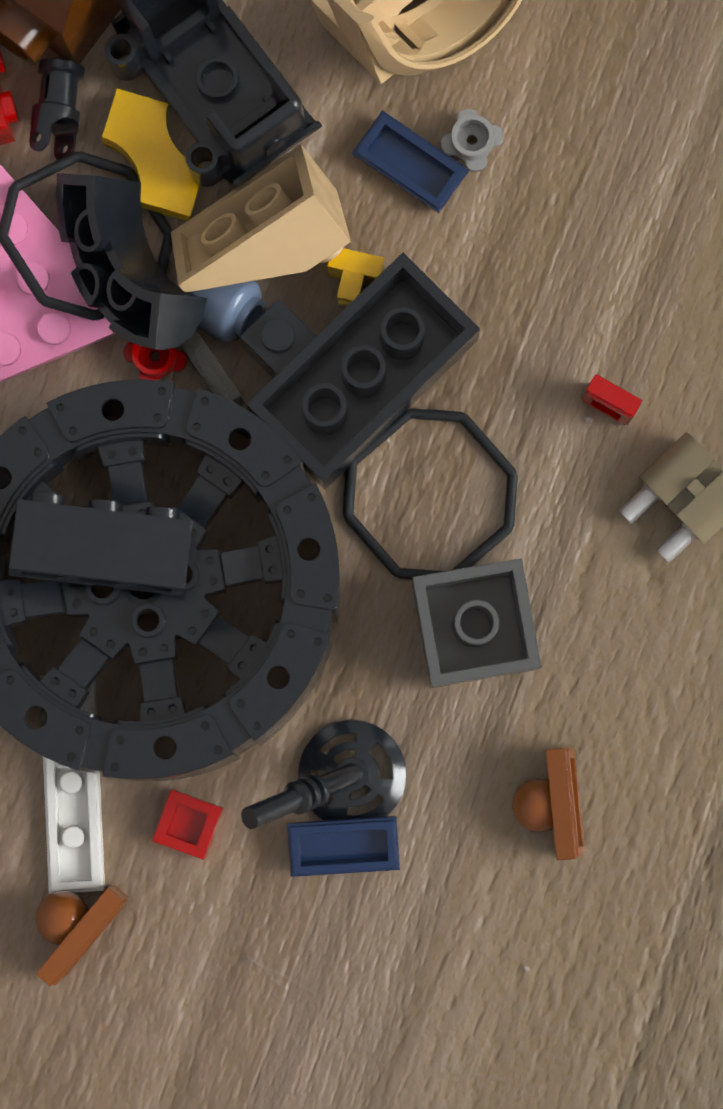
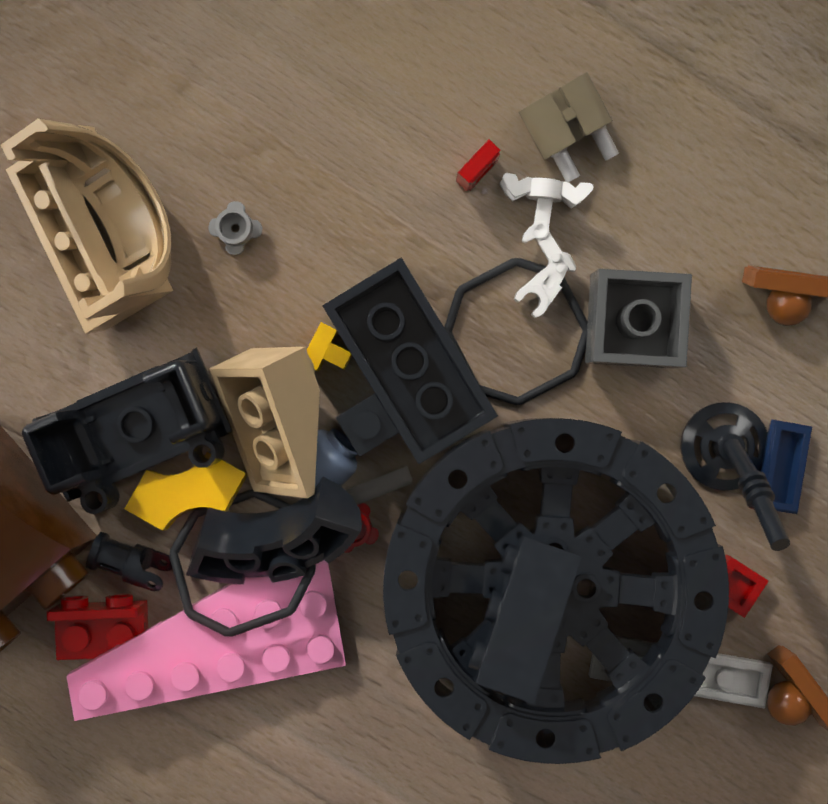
camera: 75 degrees left, 5 degrees up
dark blue tile [352,110,469,214] -> none
none -> white piece [500,173,594,318]

